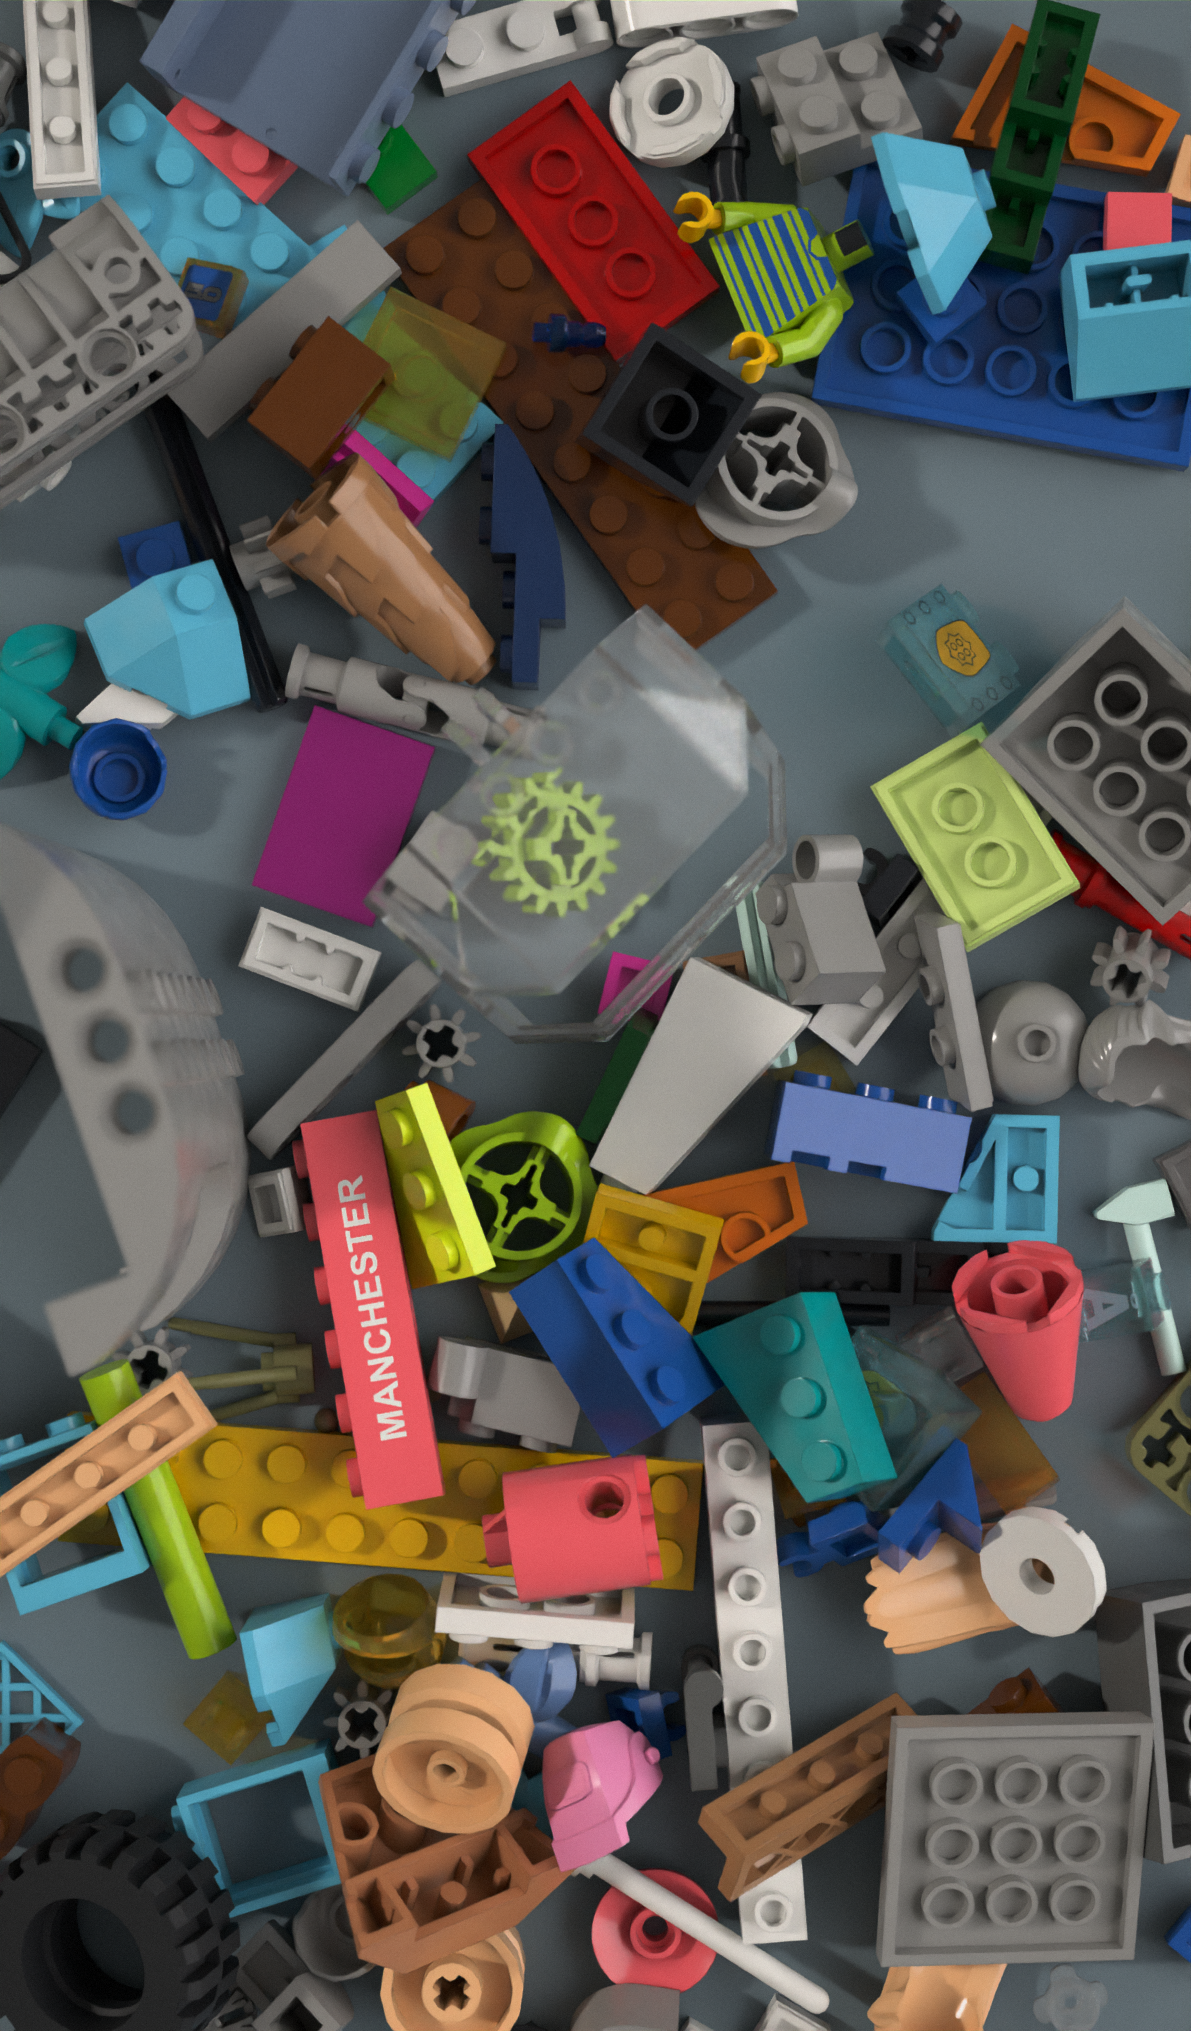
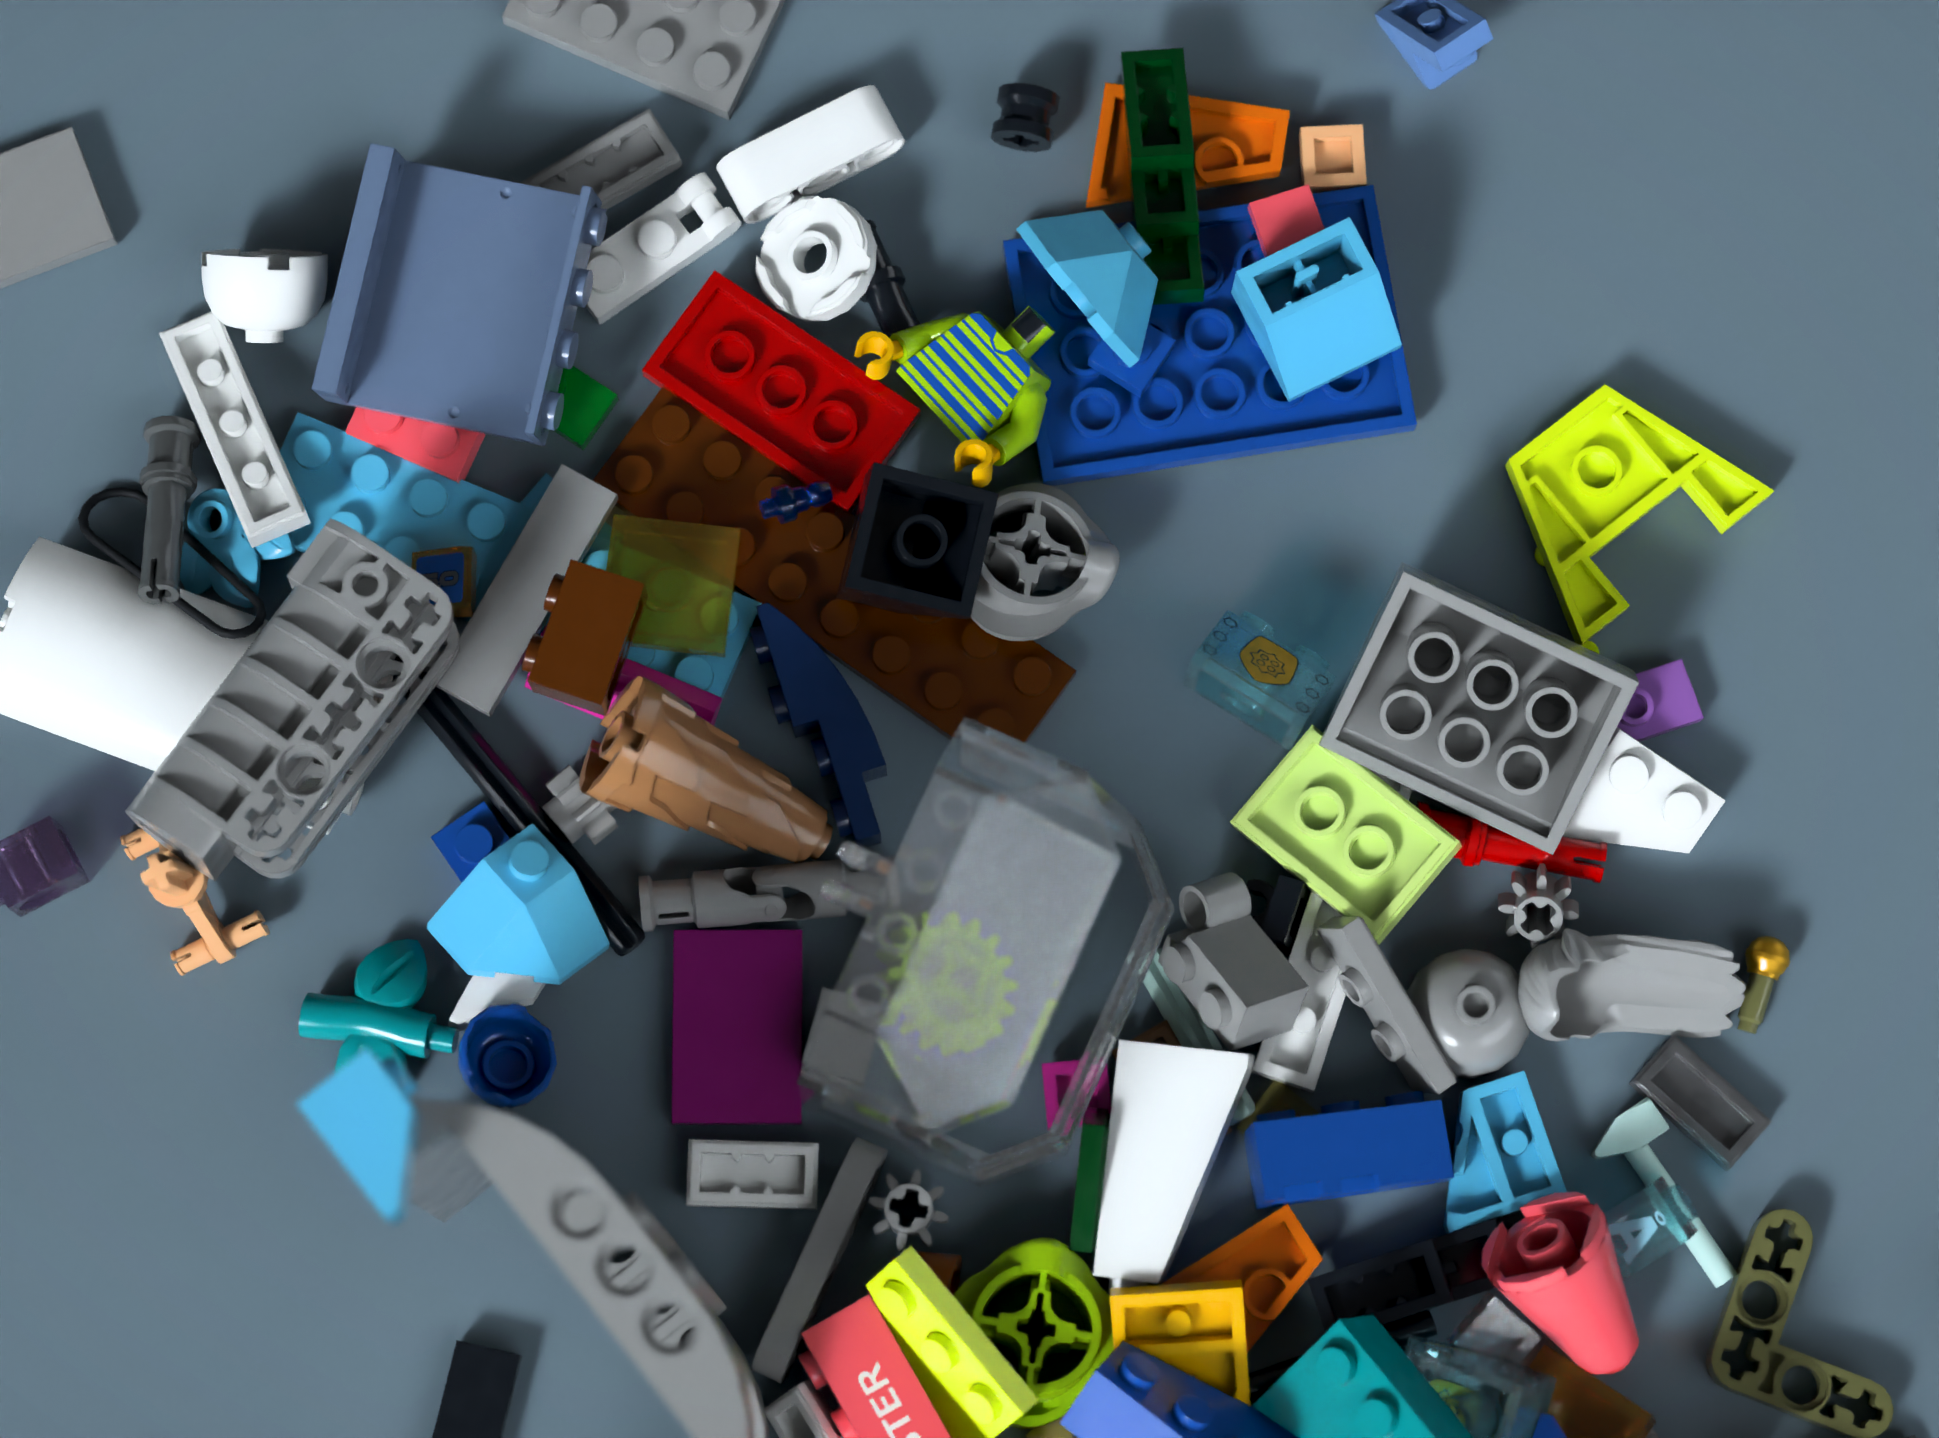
camera: 25 degrees left, 10 degrees down
light grey plate [750,32,923,187] -> none

